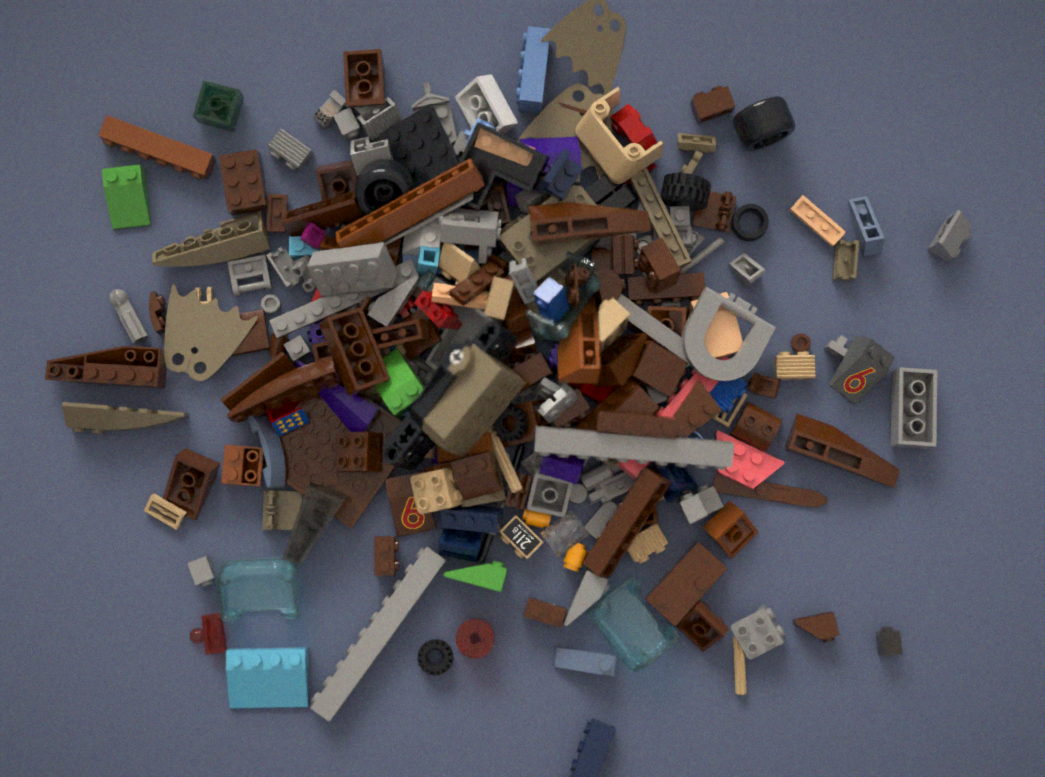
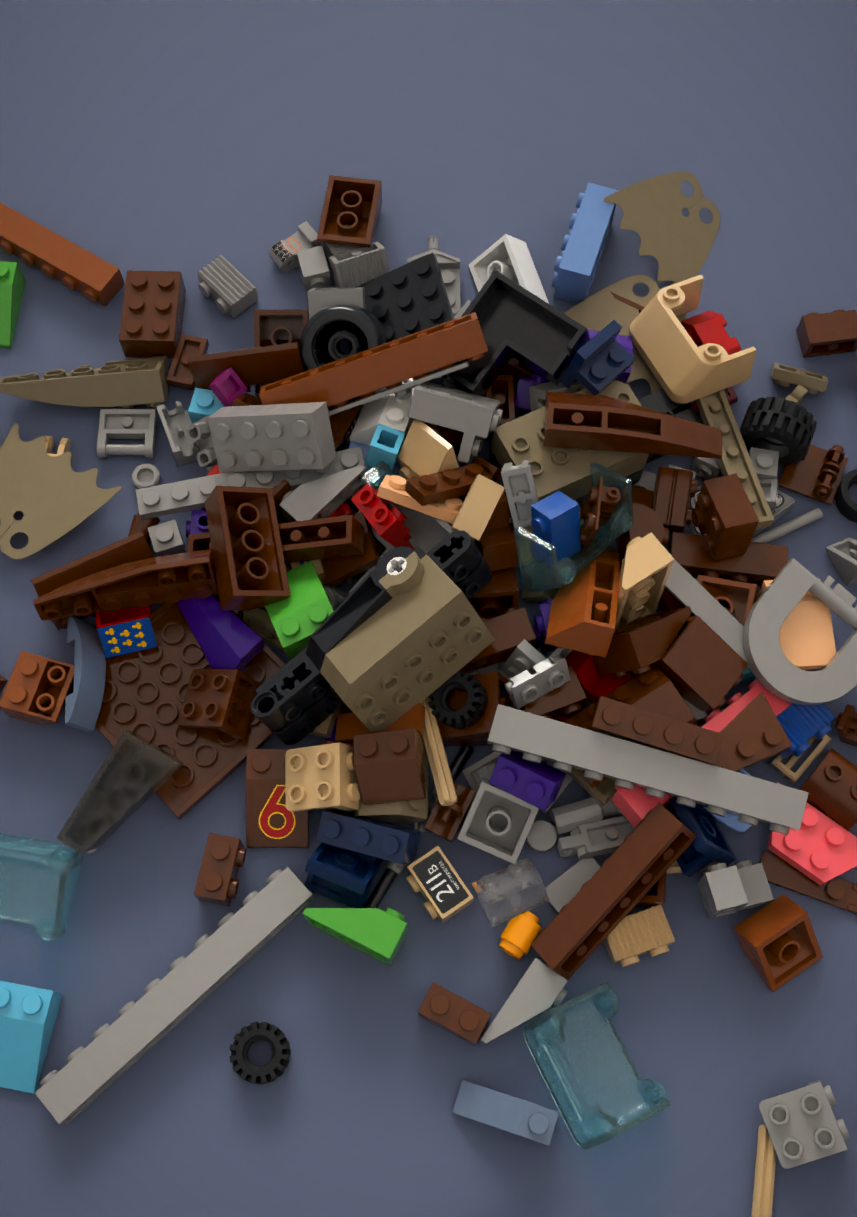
camera: 15 degrees right, 15 degrees down
clear green brick [193,80,244,132] -> none
reddish brown slope [232,309,270,356] -> none
dark tan hinge [262,491,302,530] -> none
clear red brick [456,618,495,658] -> none
light nougat plate [474,128,535,166] -> none
light orange brick [522,508,551,528] -> none
reddish brown brick [644,542,728,626] -> none
reddish brown brick [676,600,729,652] -> none

